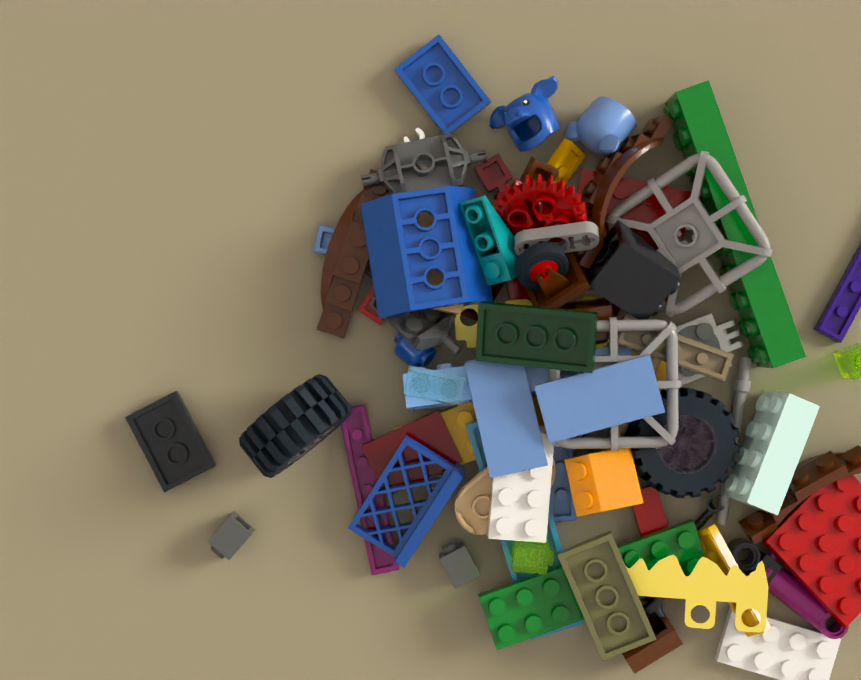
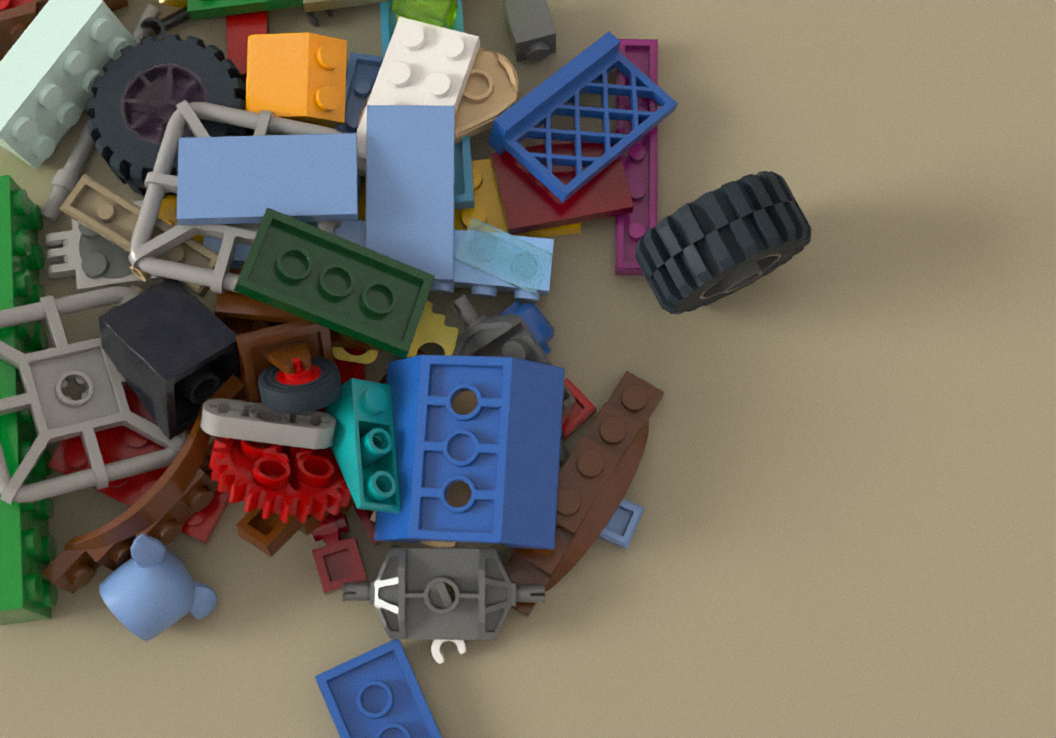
camera: 170 degrees left, 15 degrees down
black plate [125,391,216,493] -> none
dark grey brick [208,512,255,560] -> none
blue piece [489,76,561,152] -> none
yellow plate [547,138,586,185] -> none

